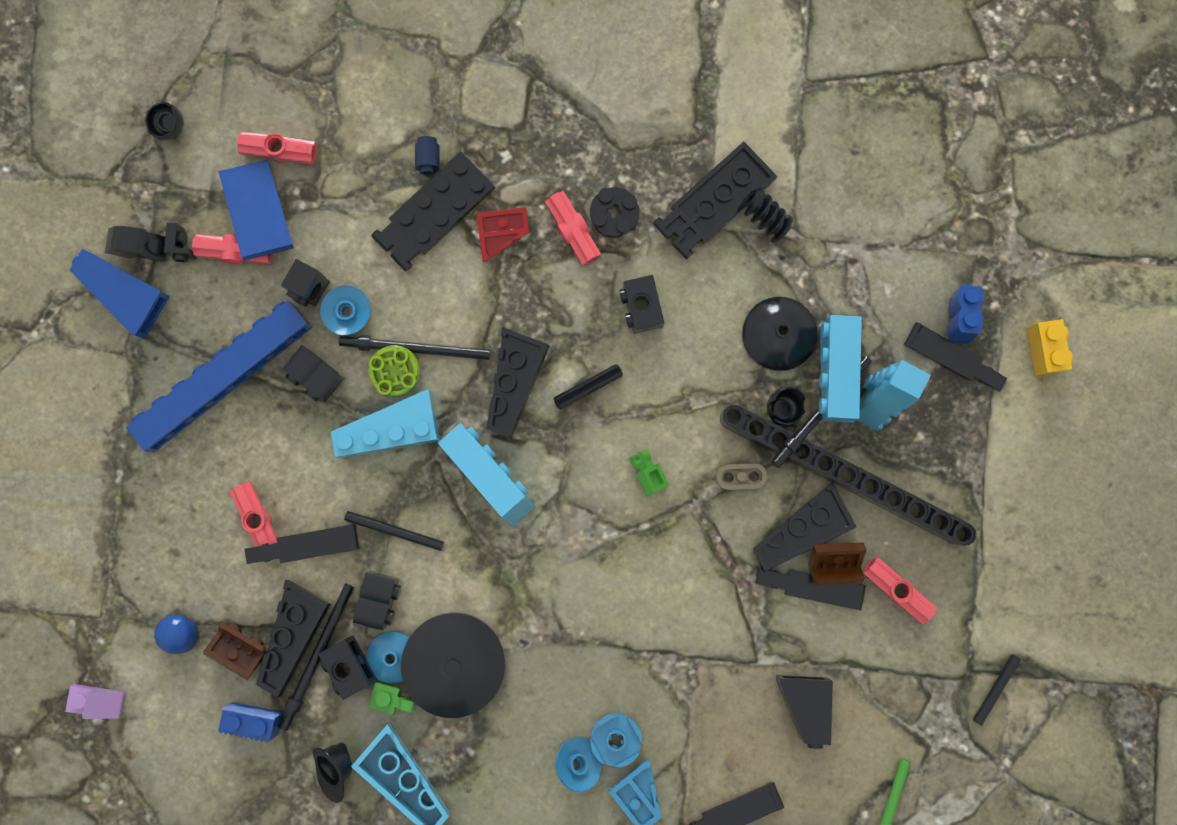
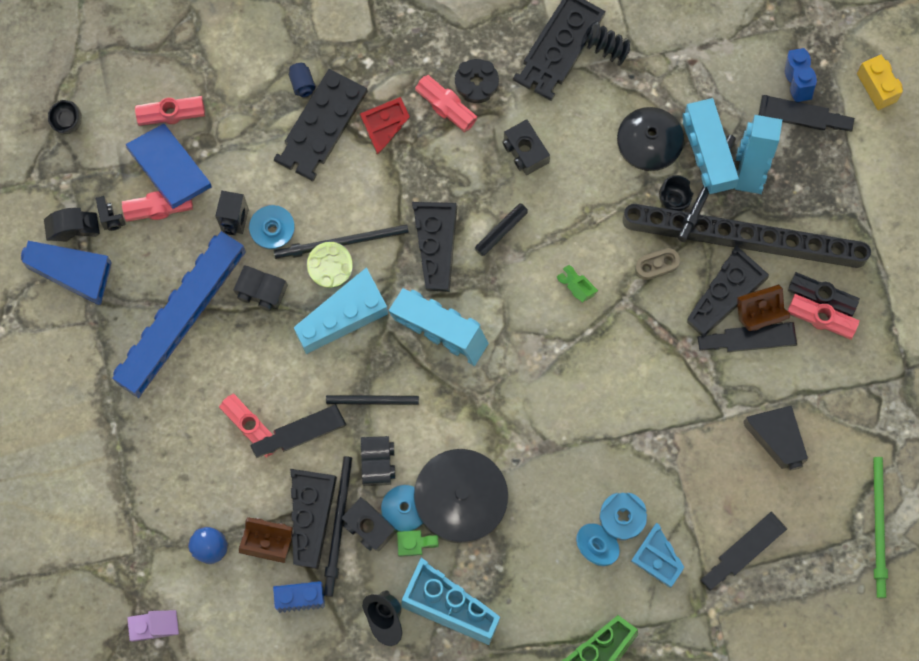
camera: 15 degrees left, 10 degrees down
none -> black piece [788,272,860,317]

